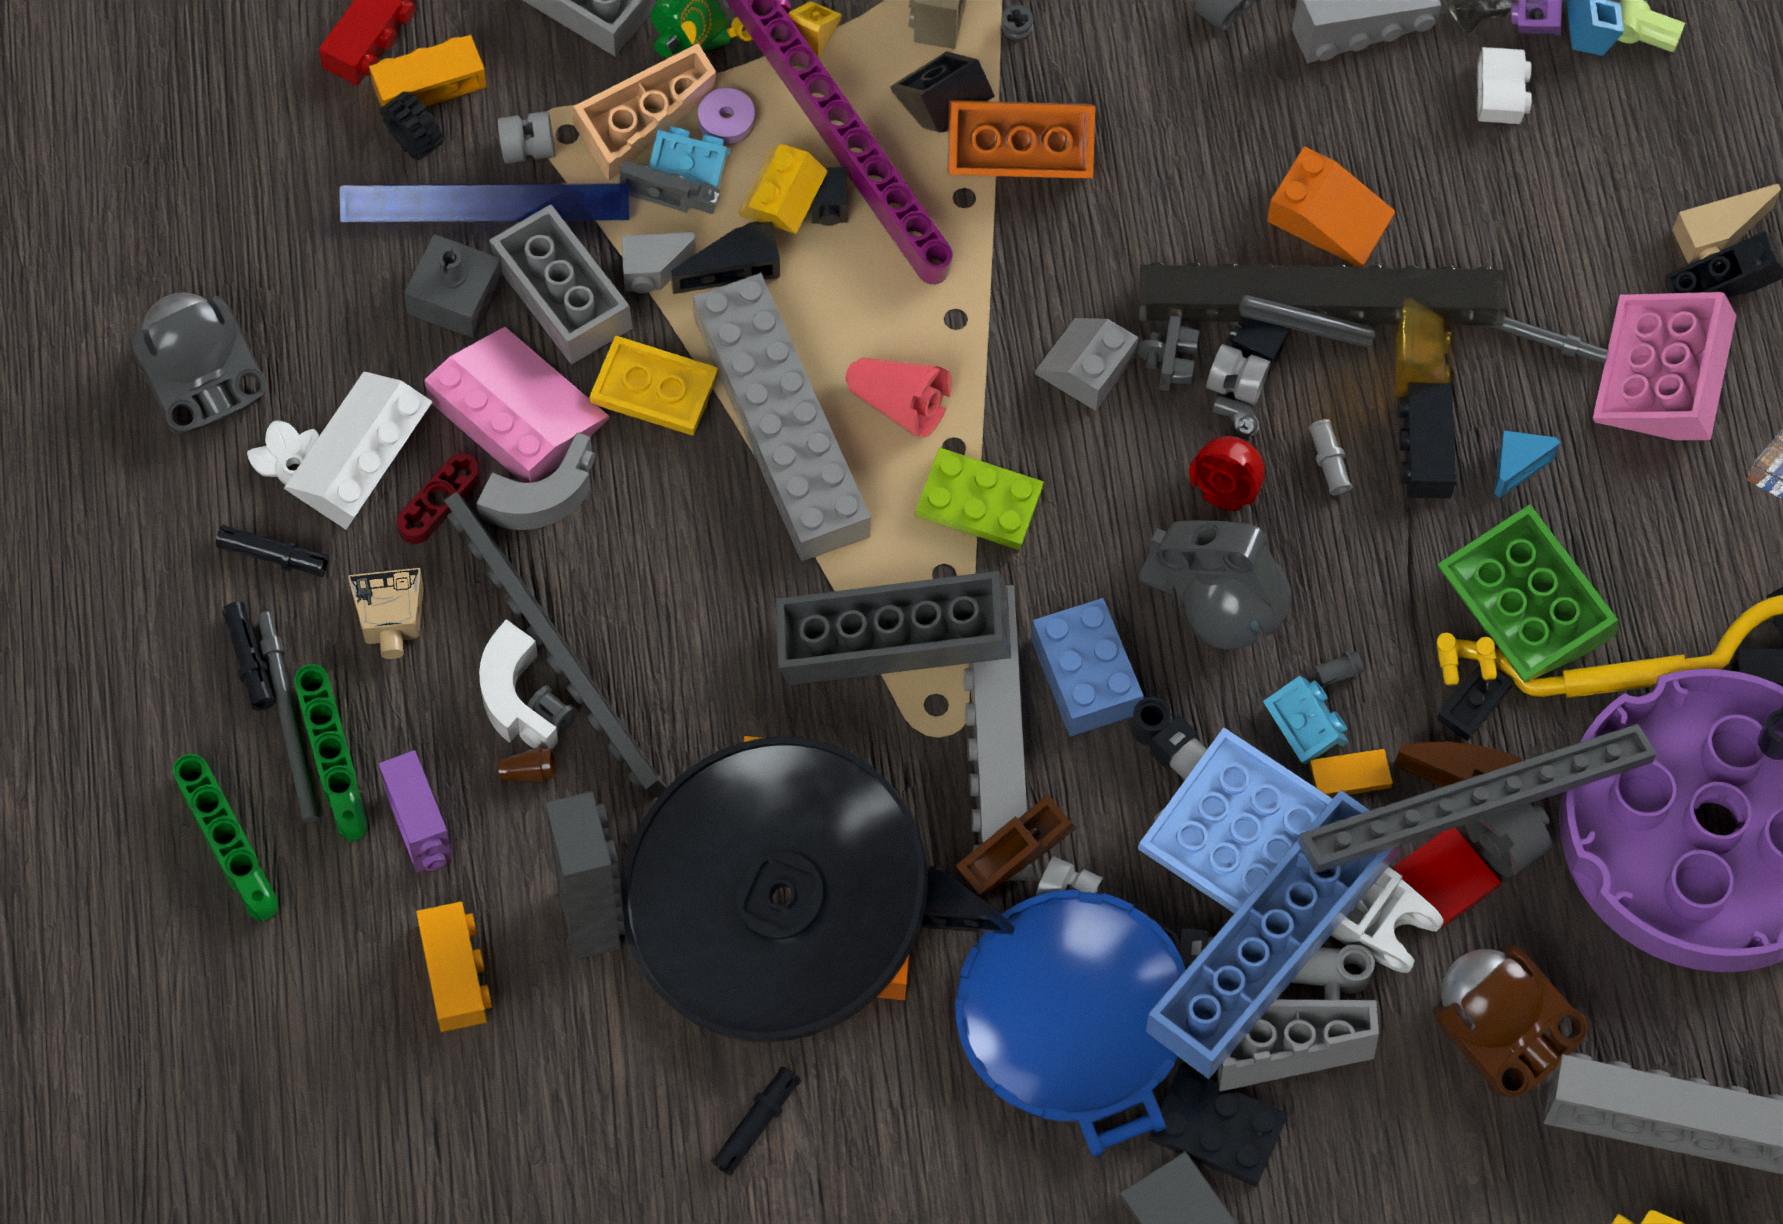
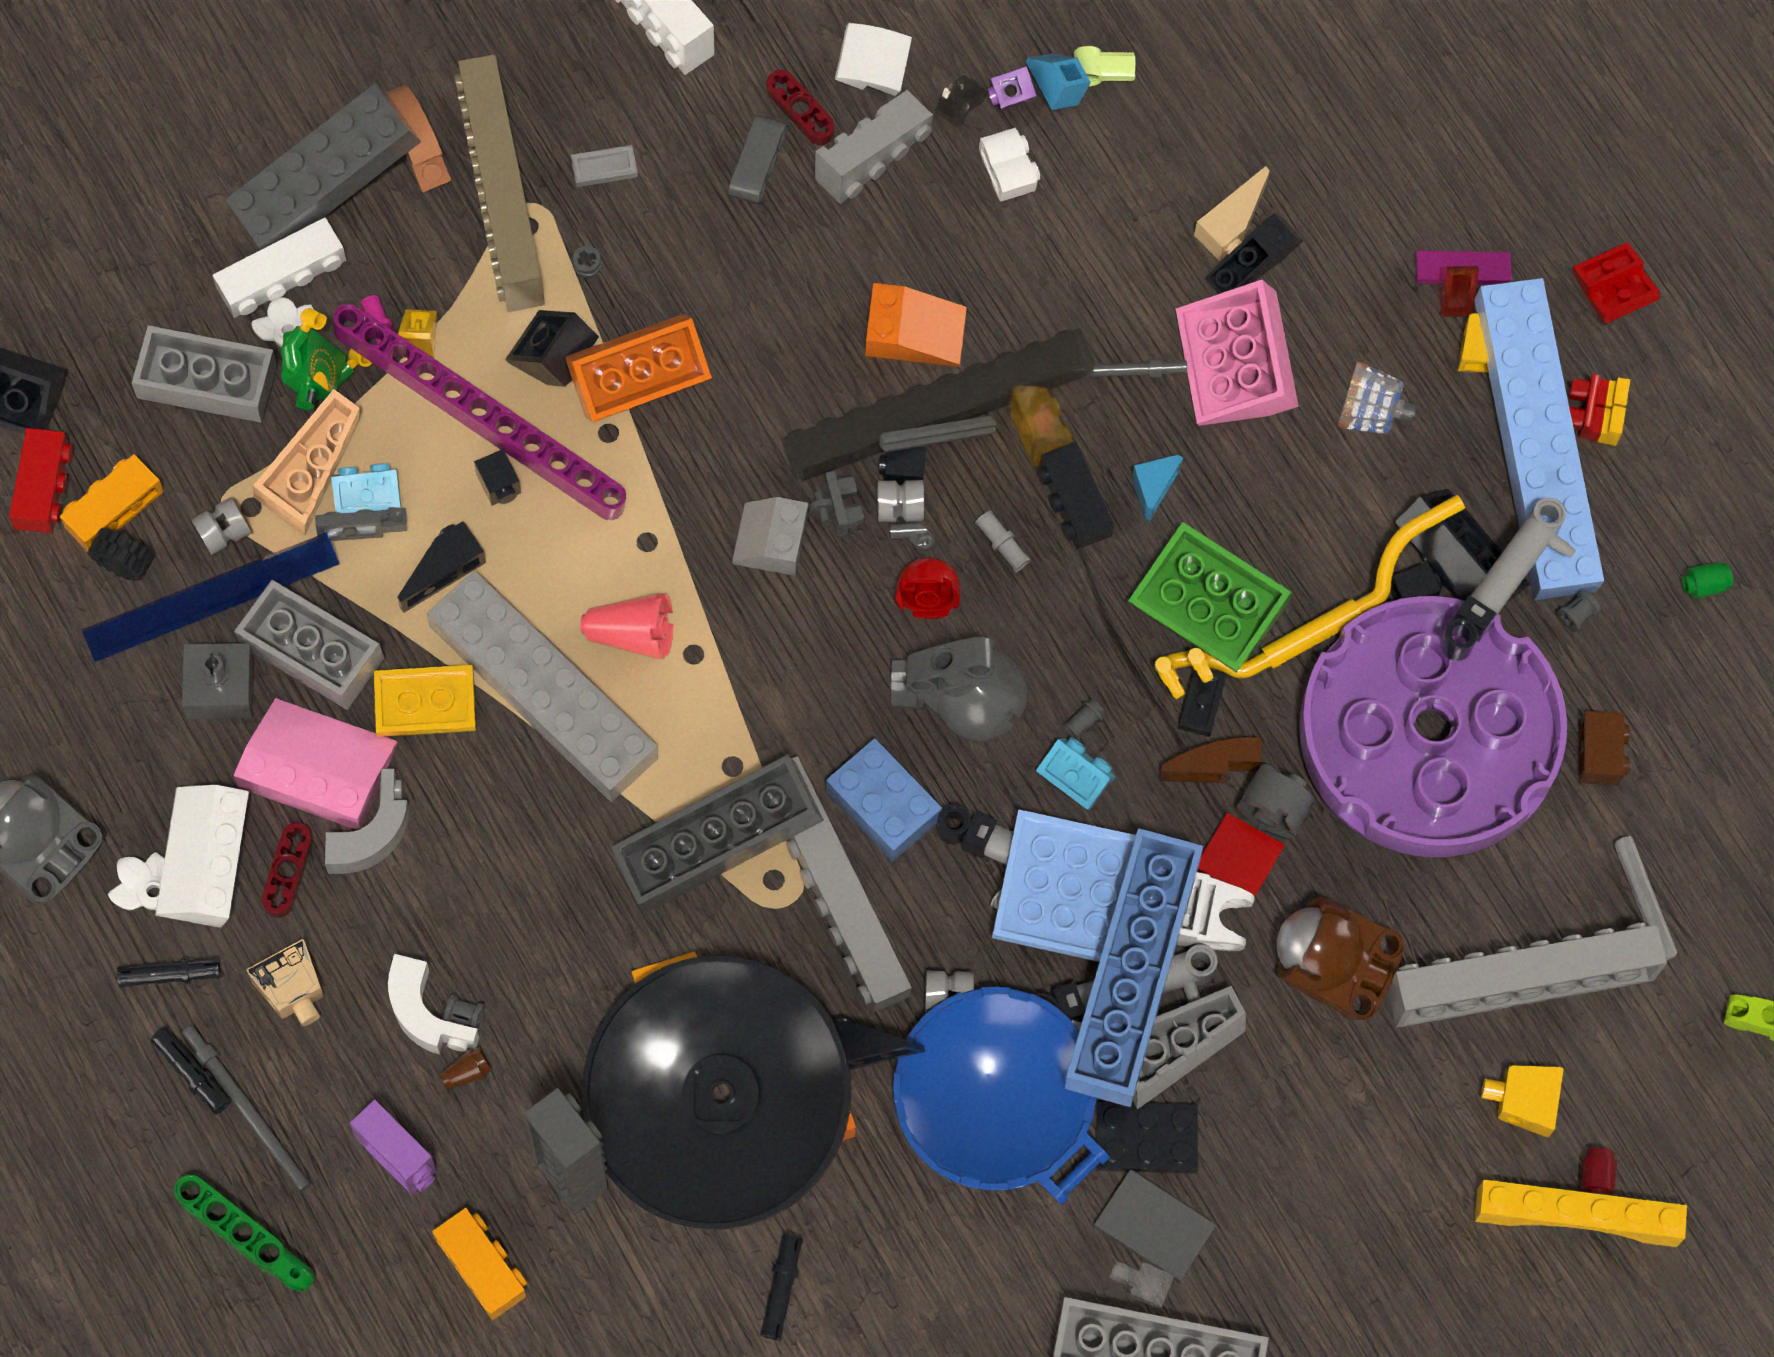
camera: 25 degrees left, 5 degrees up
green piece [294,664,368,843] -> none
dark grey plate [444,492,667,797] -> none
light grey slope [622,232,695,294] -> none
lavender piece [698,88,755,144] -> none
yellow slope [737,143,828,234] -> none
lime plate [915,447,1044,551] -> none
reddish brown slope [956,794,1077,896] -> none
dark grey plate [1298,724,1657,874] -> none
light orange tile [1309,749,1393,798] -> none

